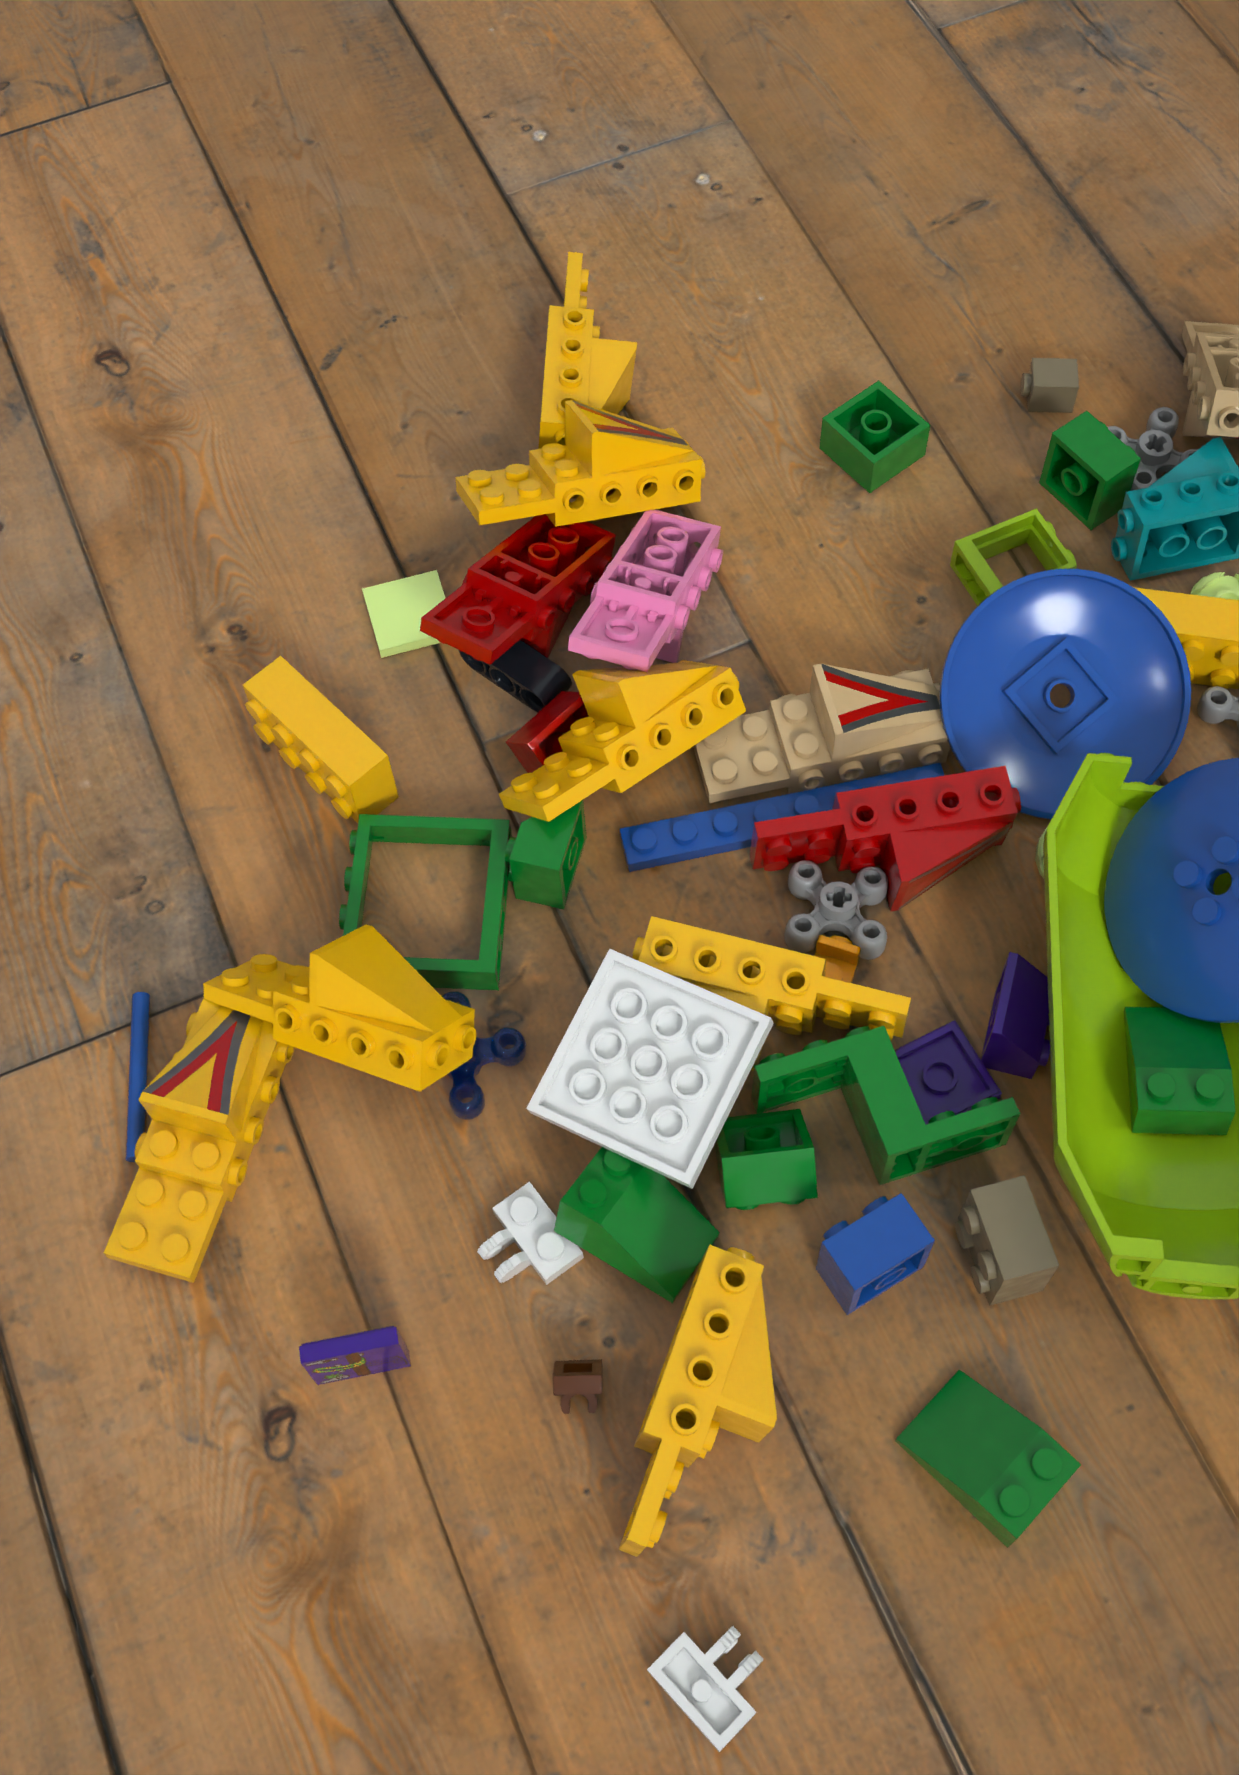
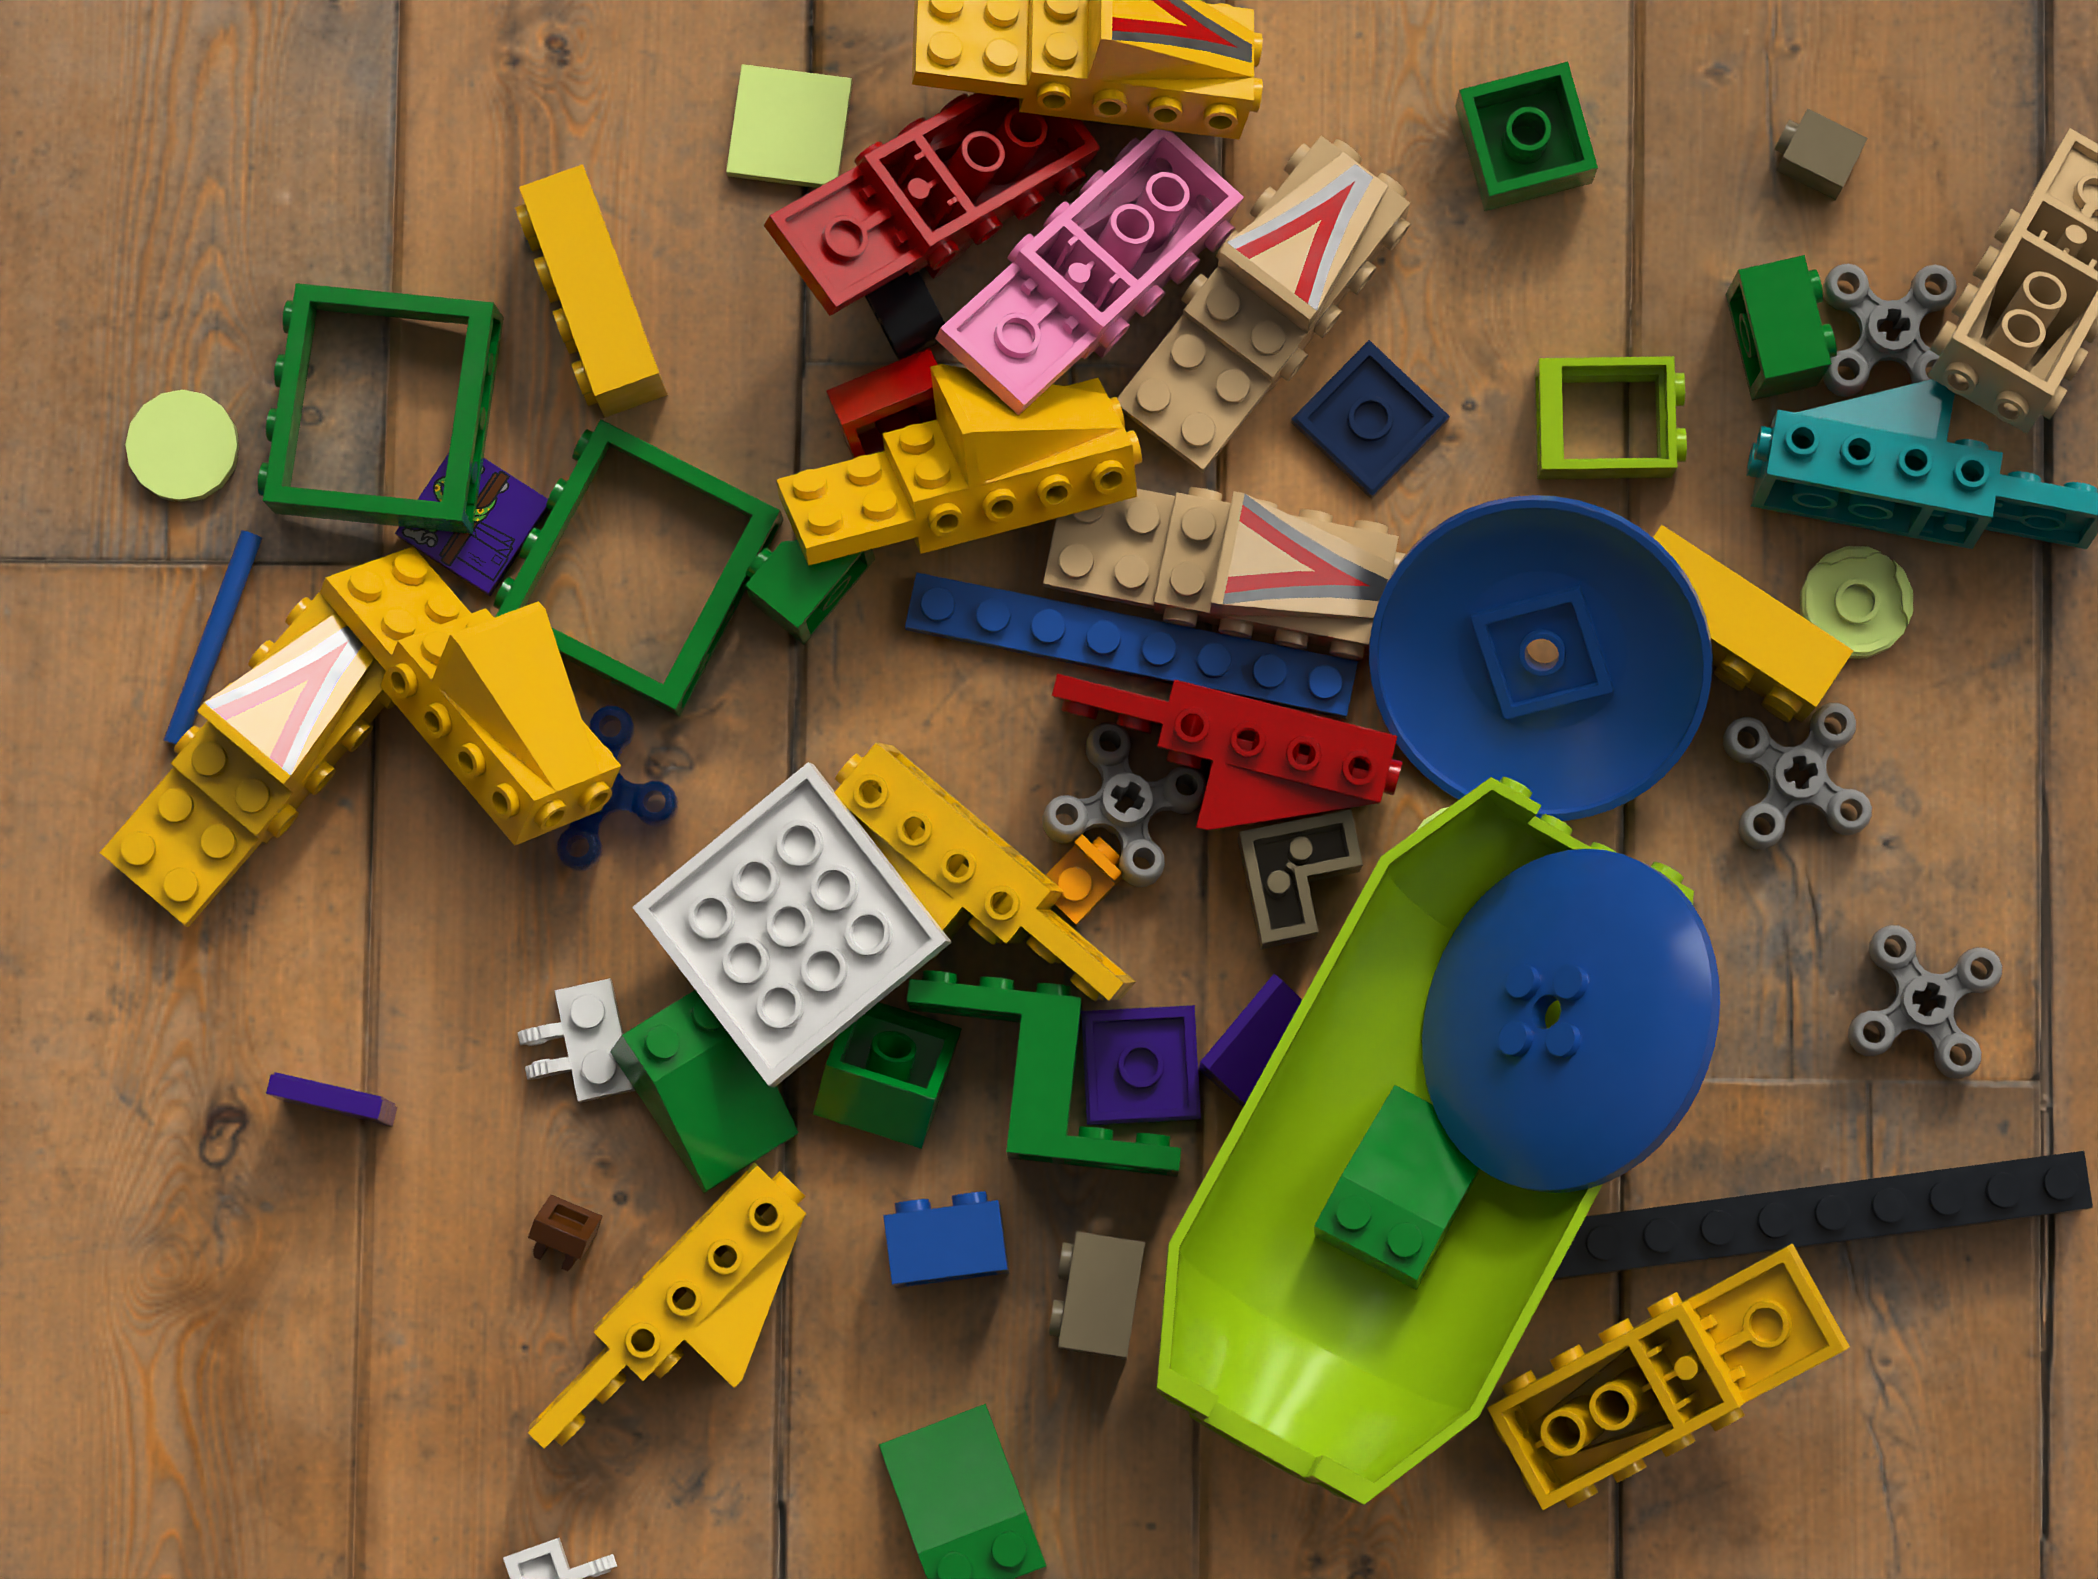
camera: 25 degrees right, 20 degrees up
none -> yellowish green tile [125,390,239,502]
none -> green window [258,283,504,534]
none -> dark purple tile [395,453,548,596]
none -> tan wedge [1117,136,1411,473]
none -> dark tan brick [1238,809,1363,950]
none -> dark blue tile [1291,340,1450,499]

